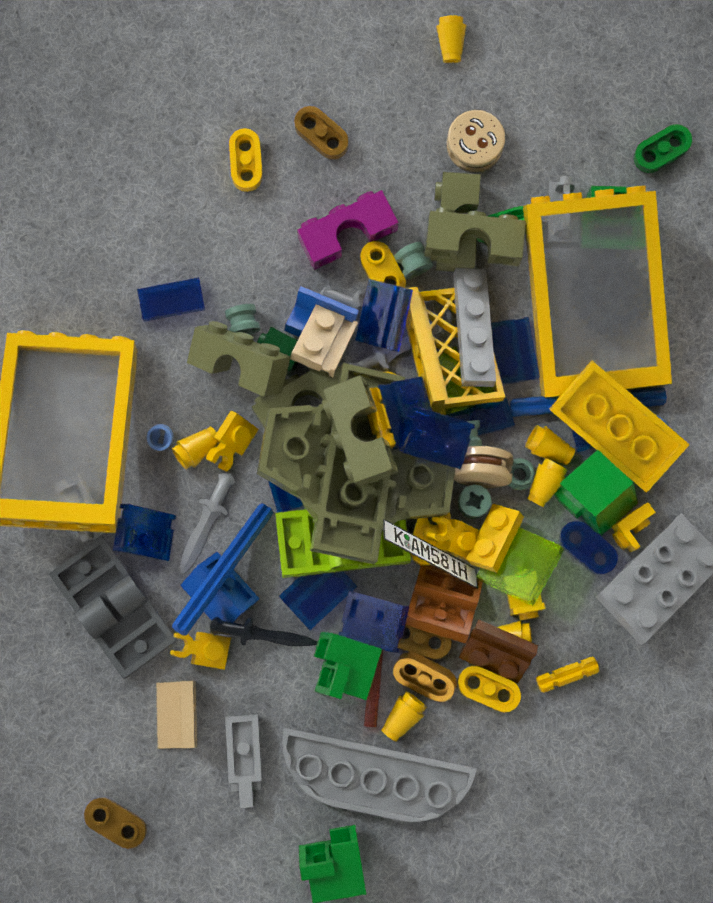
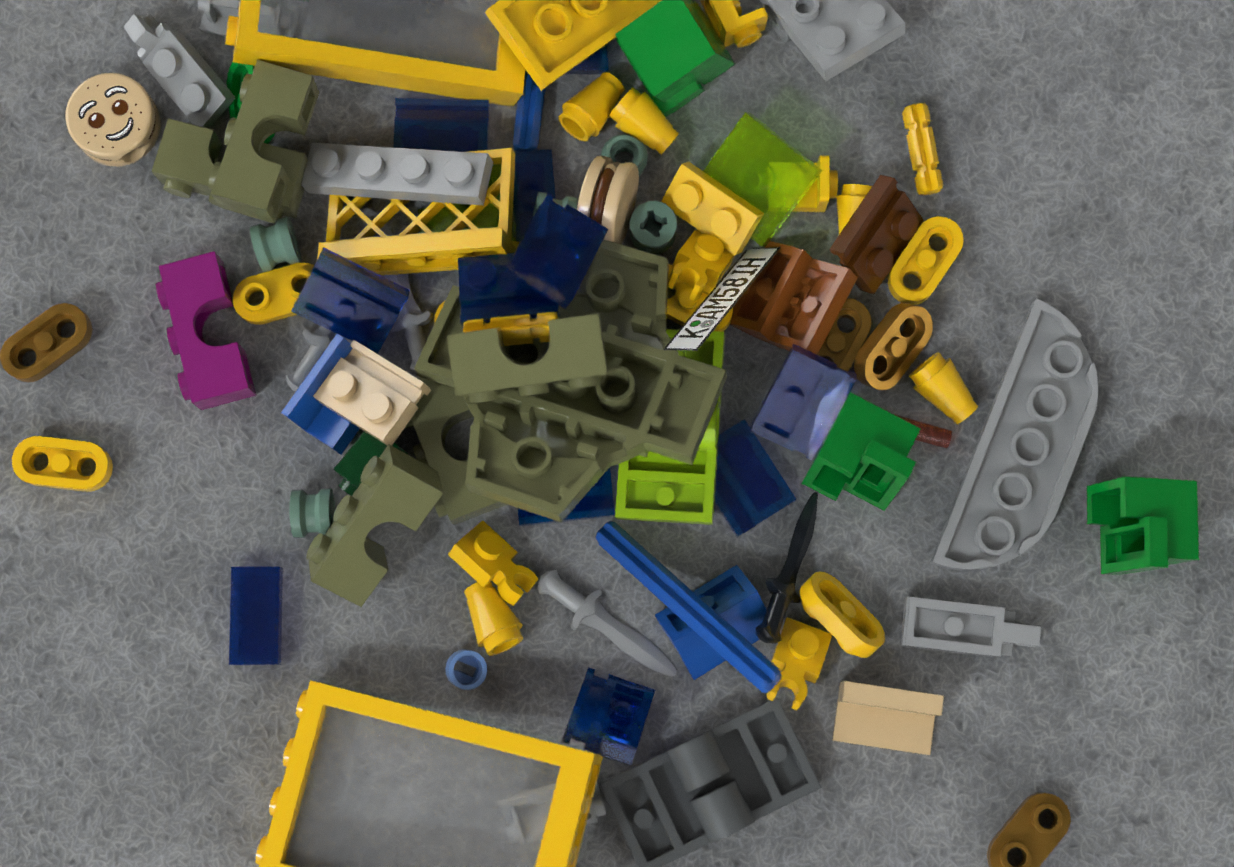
camera: 75 degrees left, 0 degrees up
clear blue plate [559,521,618,575] -> none
none -> light grey hinge [123,13,235,129]
none -> yellow plate [799,571,885,658]

